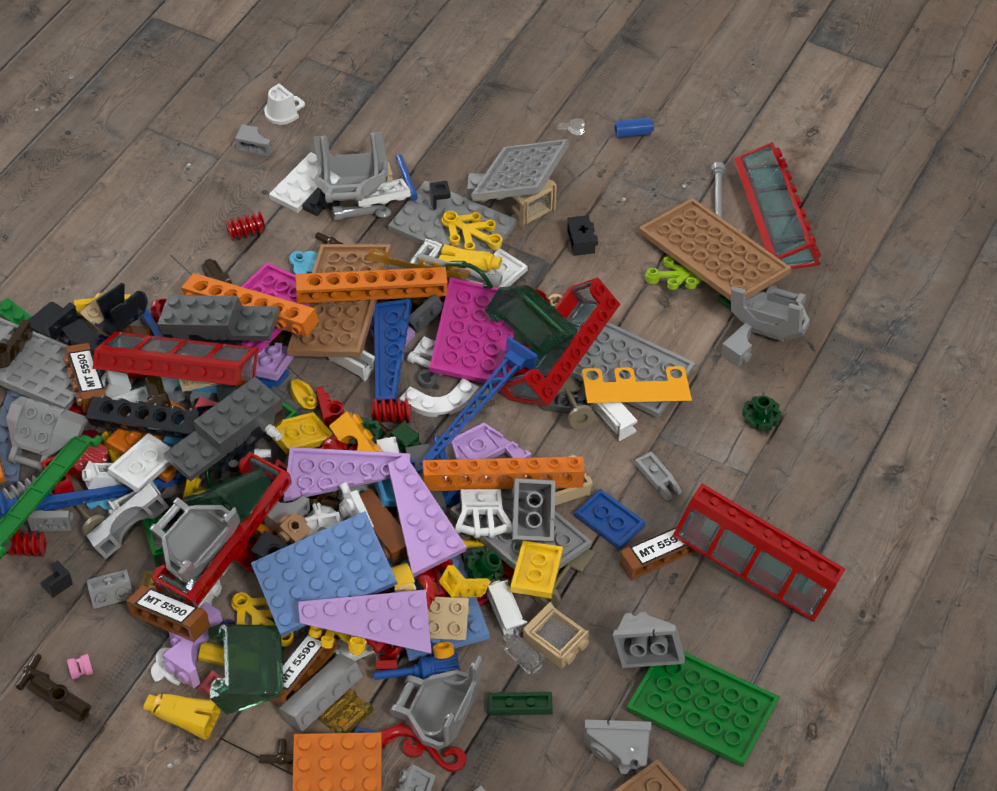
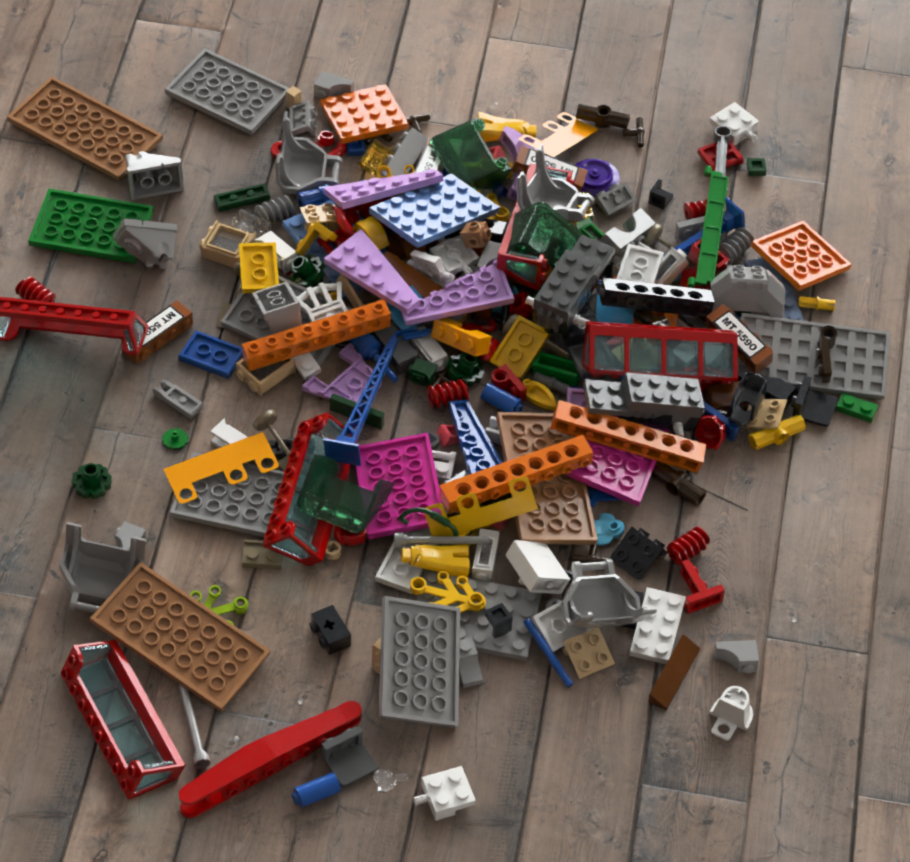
camera: 160 degrees right, 0 degrees up
bright pink wheel [67,654,93,680] -> none
white plate [400,379,479,417] -> none
light orange tile [433,642,455,659] -> none
none -> red piece [15,277,56,302]
none -> green piece [162,428,189,450]
none -> red piece [179,701,362,818]
none -> dark tan plate [242,539,284,570]
none -> light grey piece [255,195,295,228]
none -> red plate [317,131,335,147]
none -> dark grey bracket [322,726,377,787]
none -> dark green tile [330,394,385,429]
none -> white plate [413,766,476,821]
none -> coral slope [436,425,459,447]
none -> blue brick [480,383,524,412]
none -> white piece [506,540,573,594]
none -> piece [519,112,599,157]
none -> dark purple piece [575,159,620,197]
none -> black bracket [610,526,668,579]
none -> reddish brown slope [648,635,700,710]
none -> red bracket [680,559,725,614]

